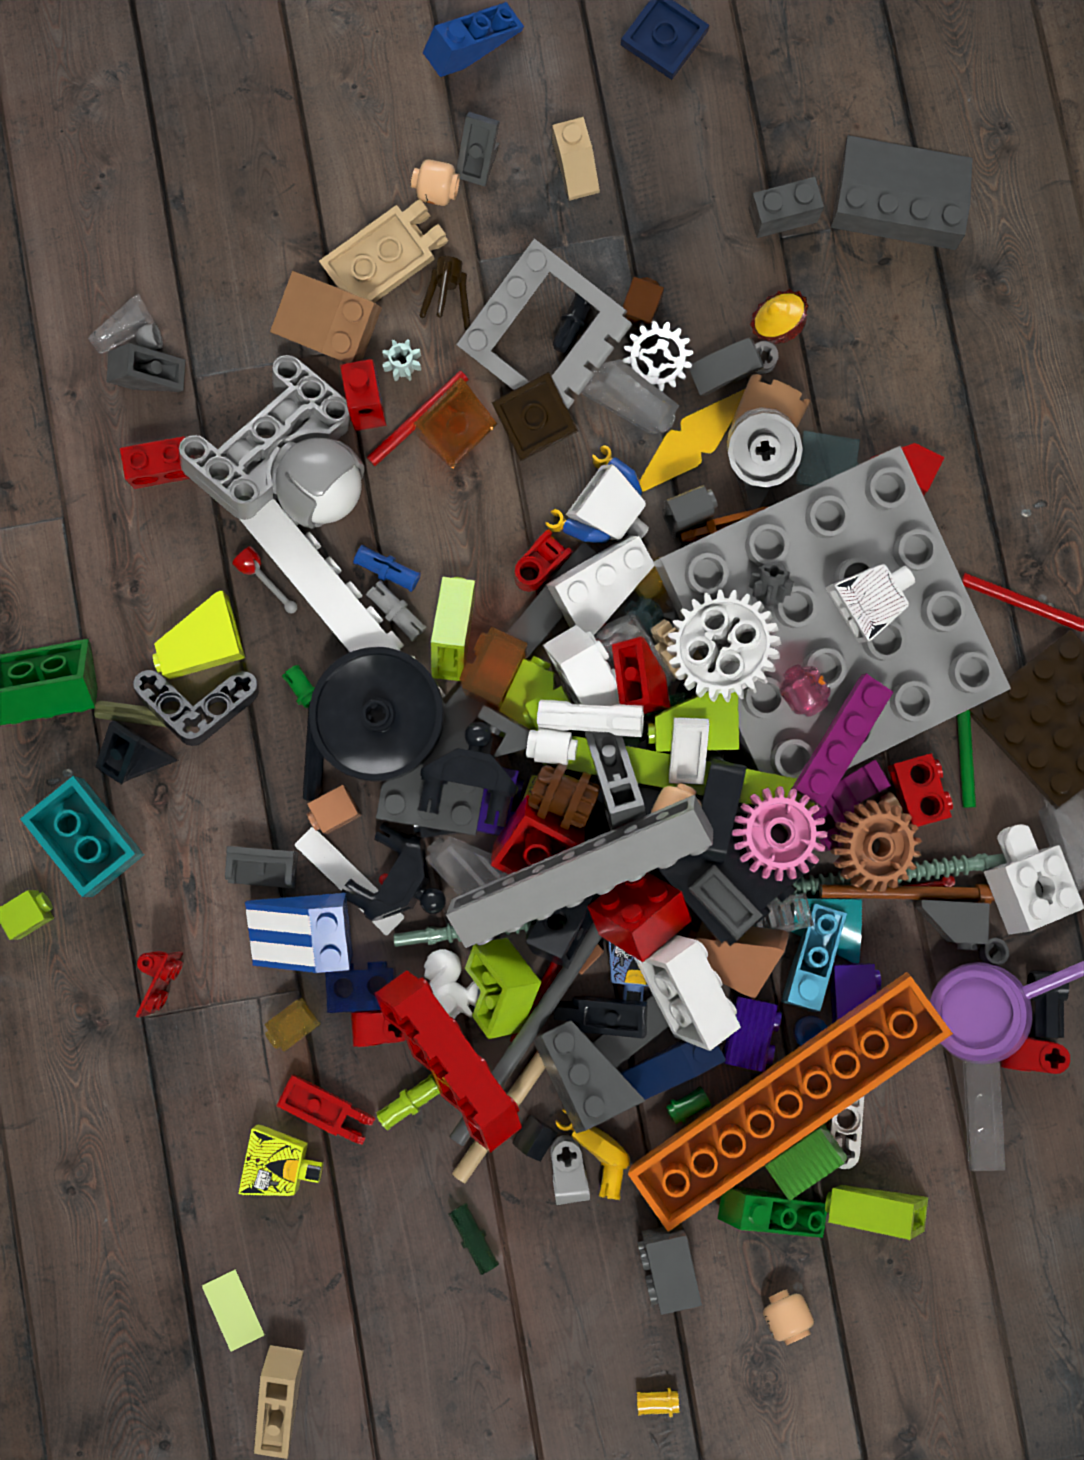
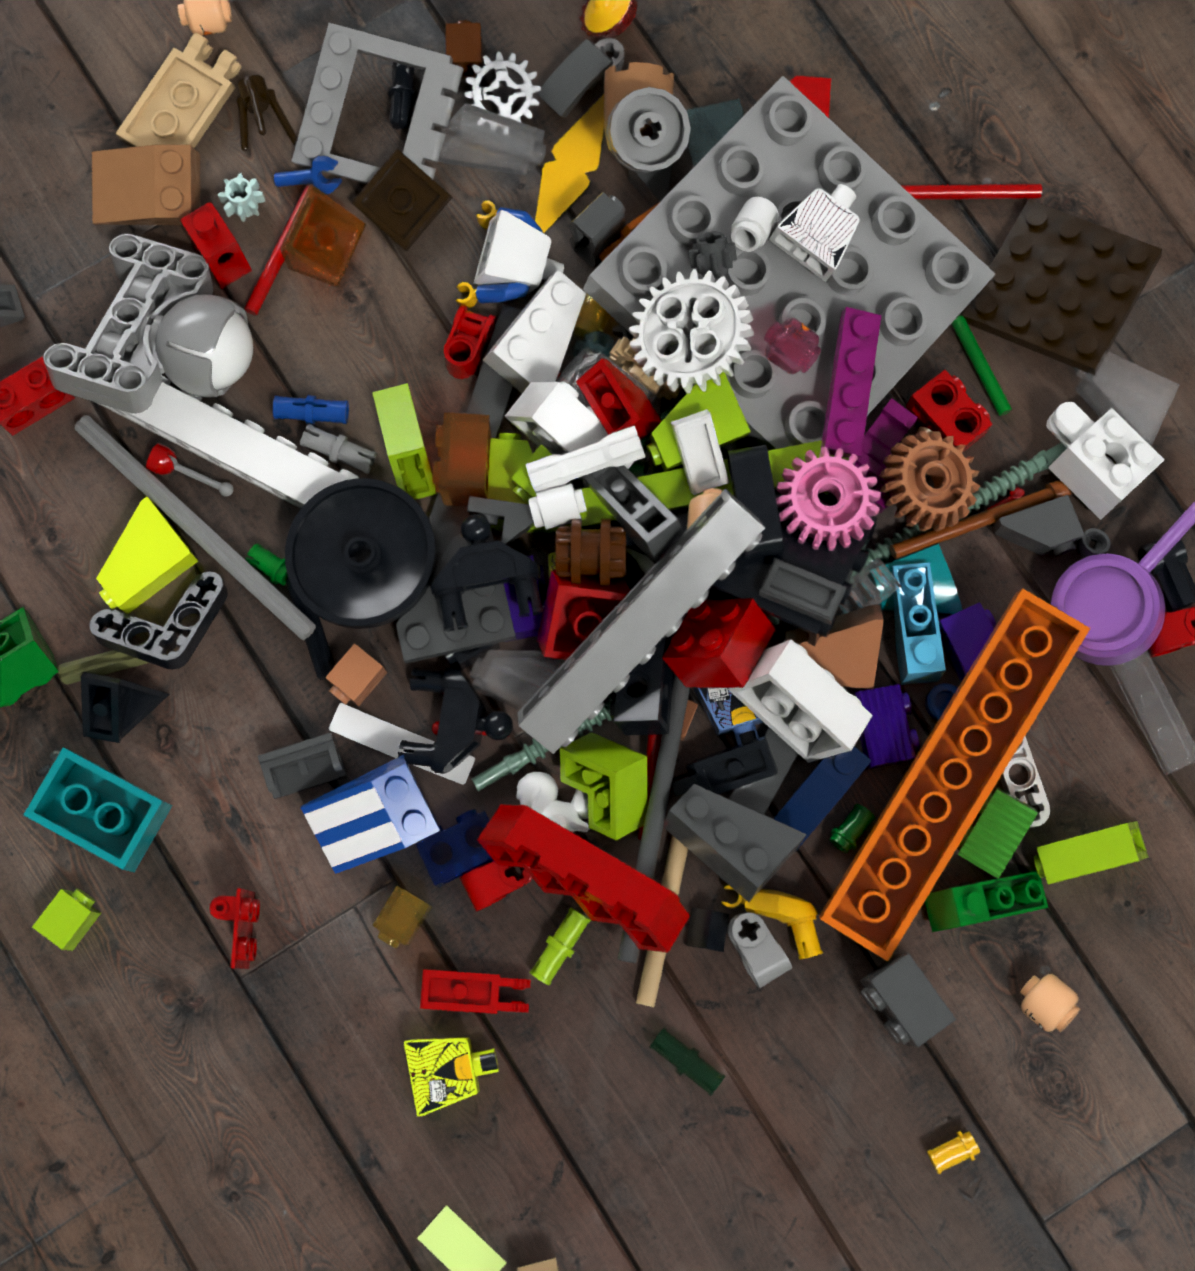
camera: 25 degrees left, 5 degrees down
none -> light grey axle [74,415,316,640]
none -> blue bar [274,156,342,195]
none -> white brick [731,197,779,252]

